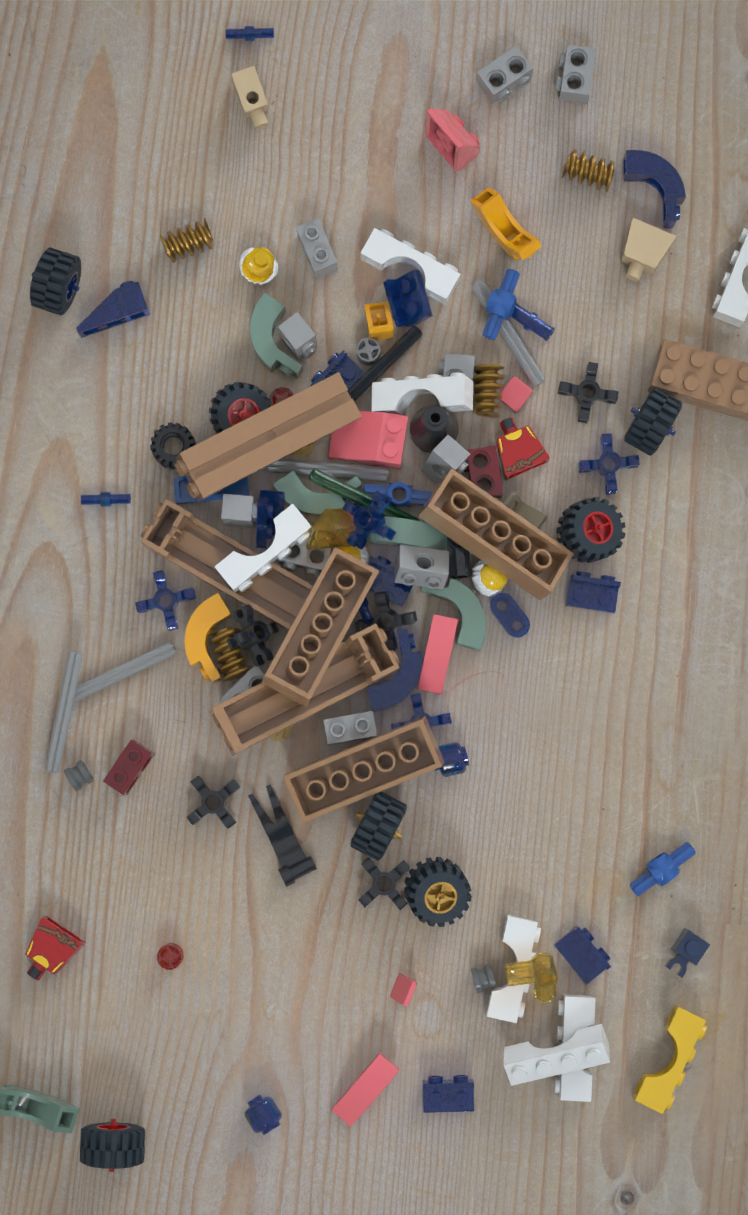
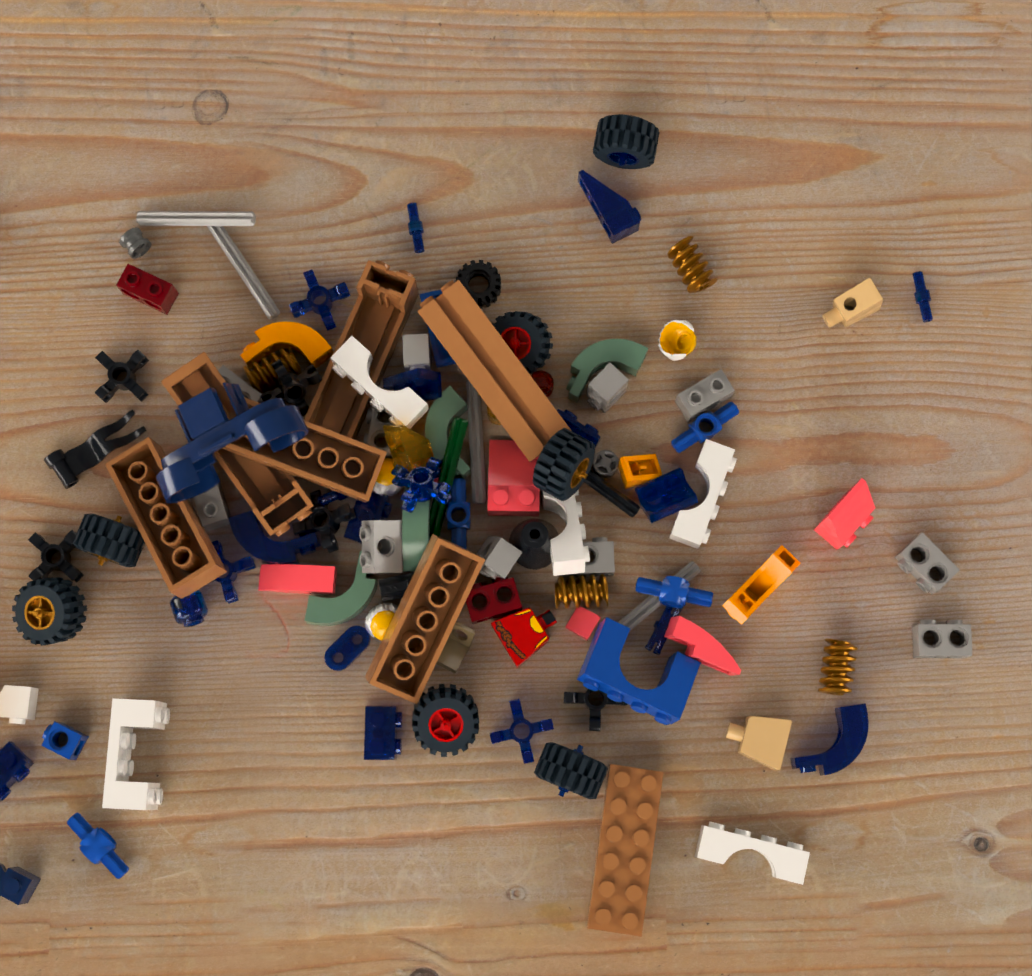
camera: 80 degrees right, 5 degrees down
none -> blue brick [41,721,89,760]
none -> white plate [102,698,170,810]
none -> dark blue piece [156,382,309,503]
none -> black wheel [533,428,595,501]
none -> blue arch [577,617,701,725]
none -> coral slope [664,616,741,676]
none -> blue axle [671,402,739,453]

